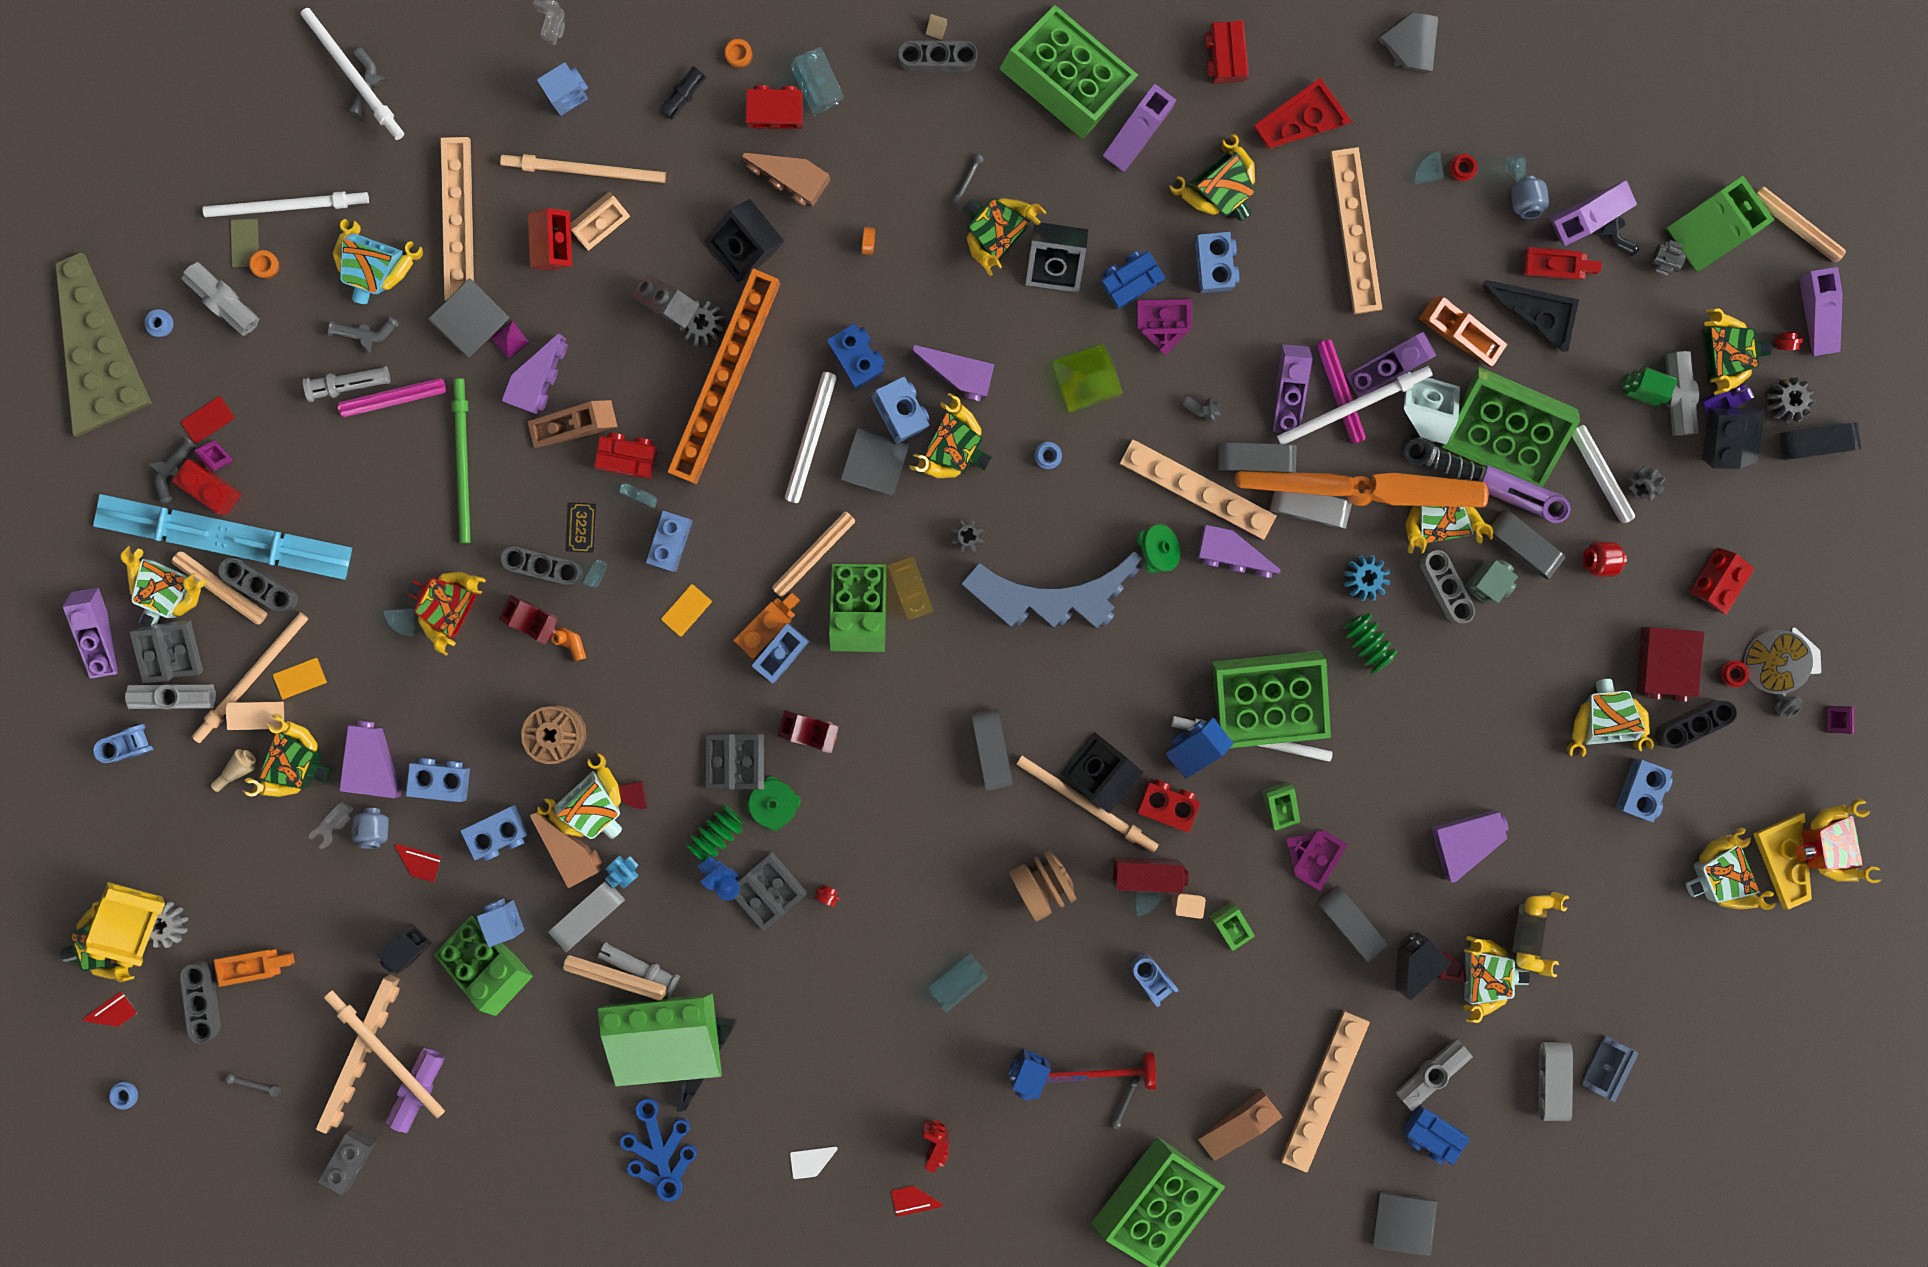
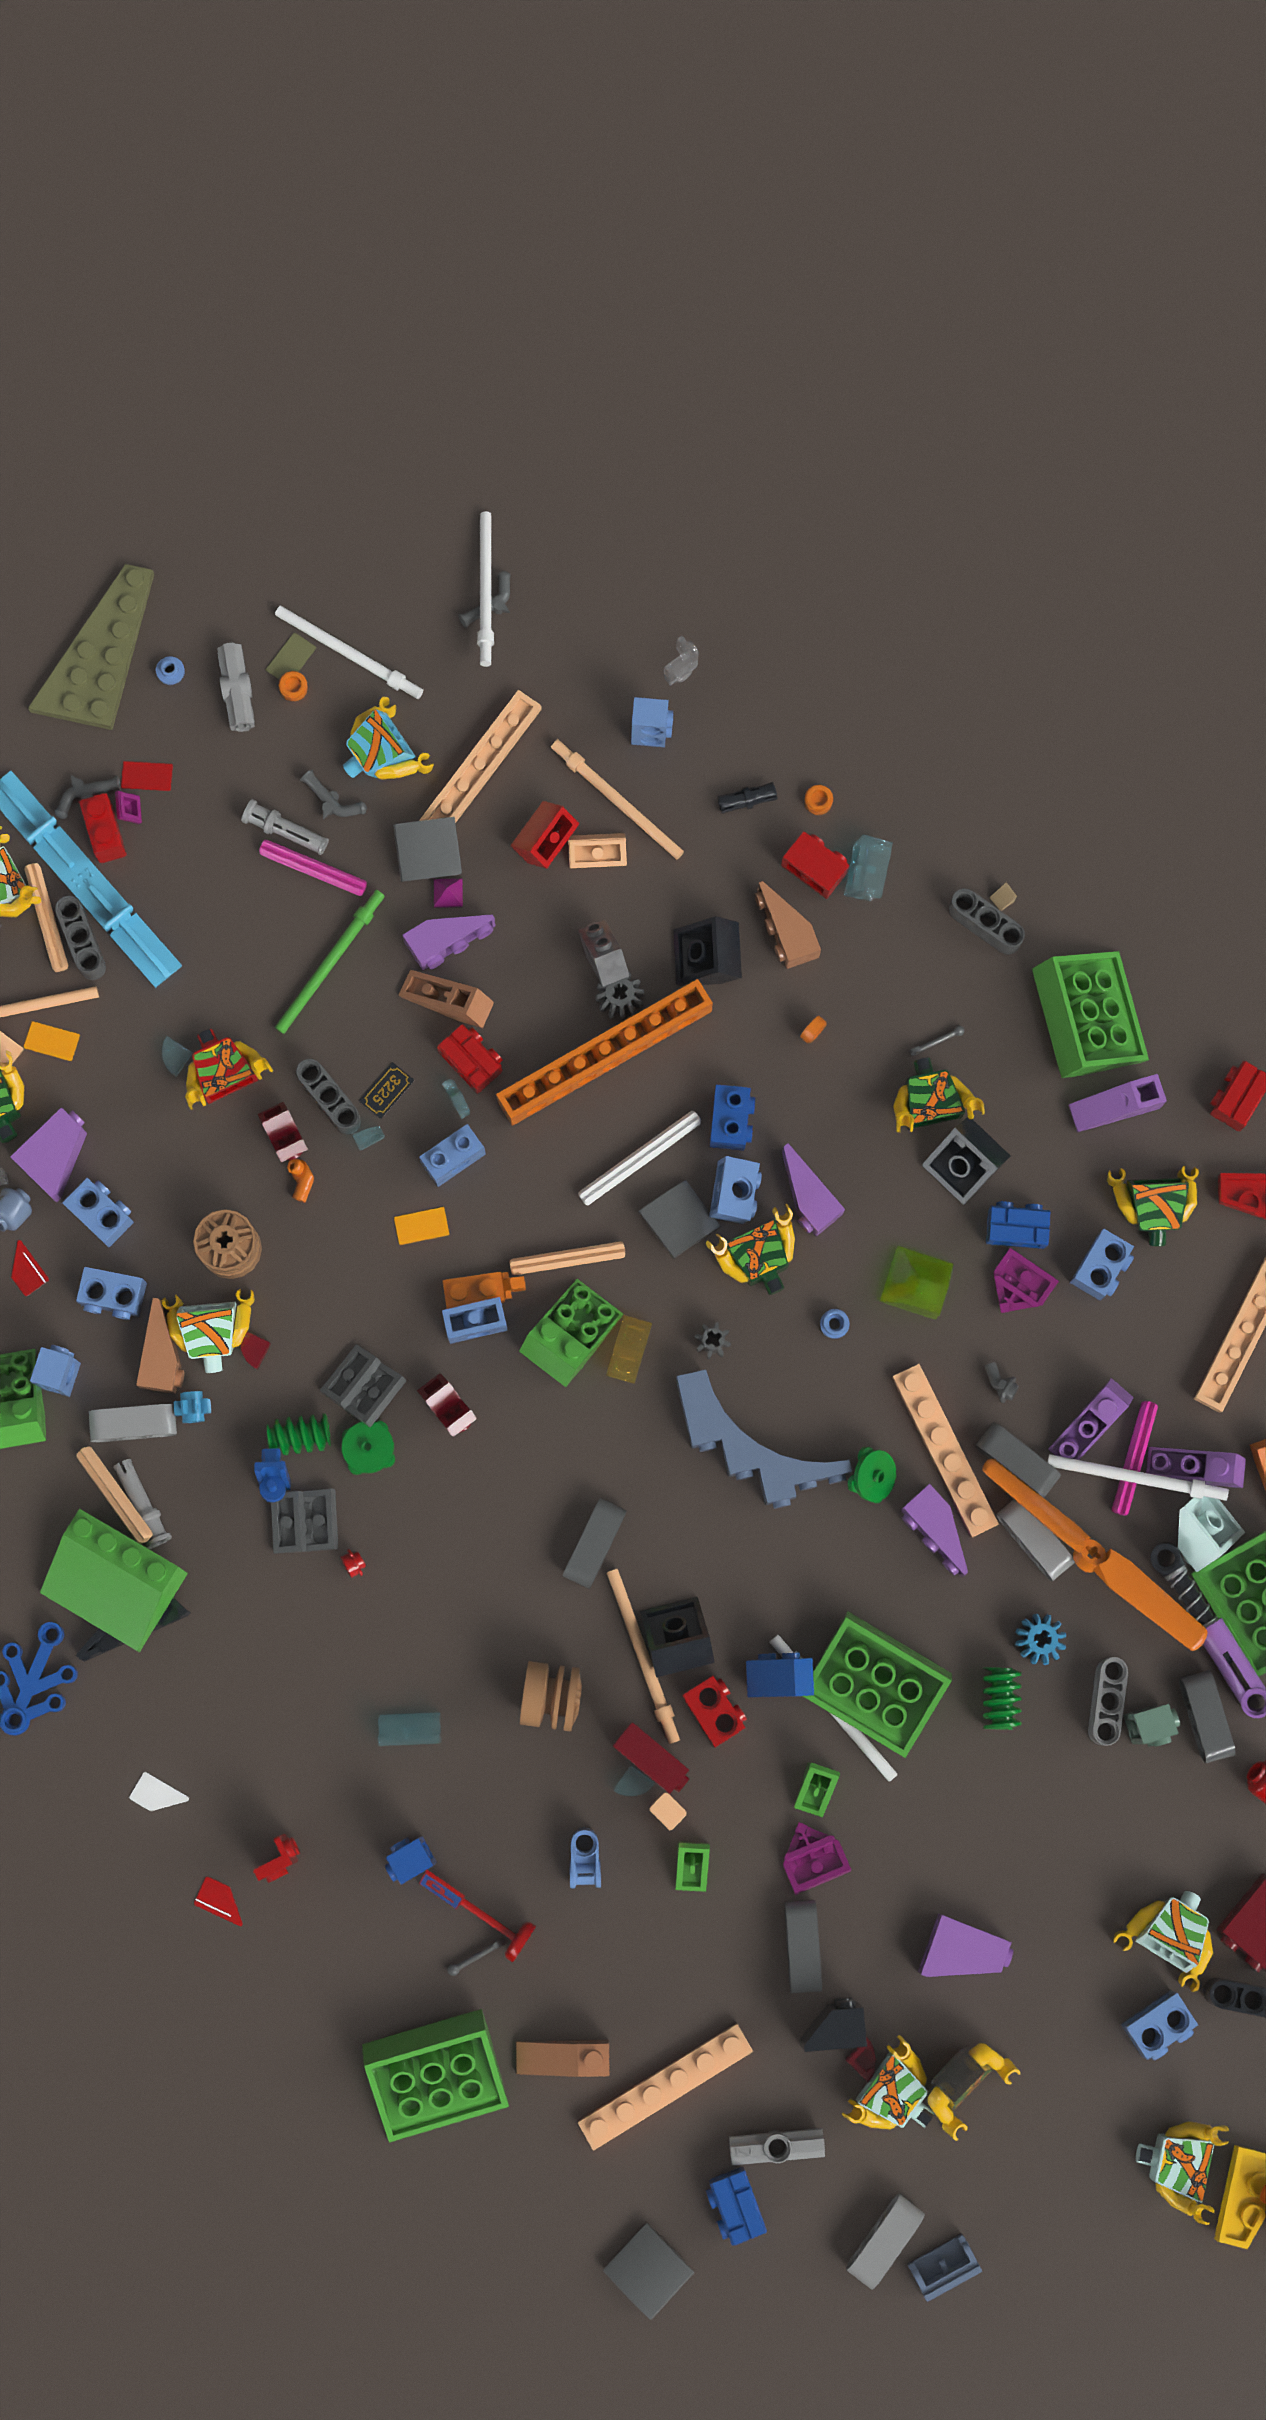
camera: 30 degrees right, 10 degrees down
torso [1405,506,1493,553] -> none

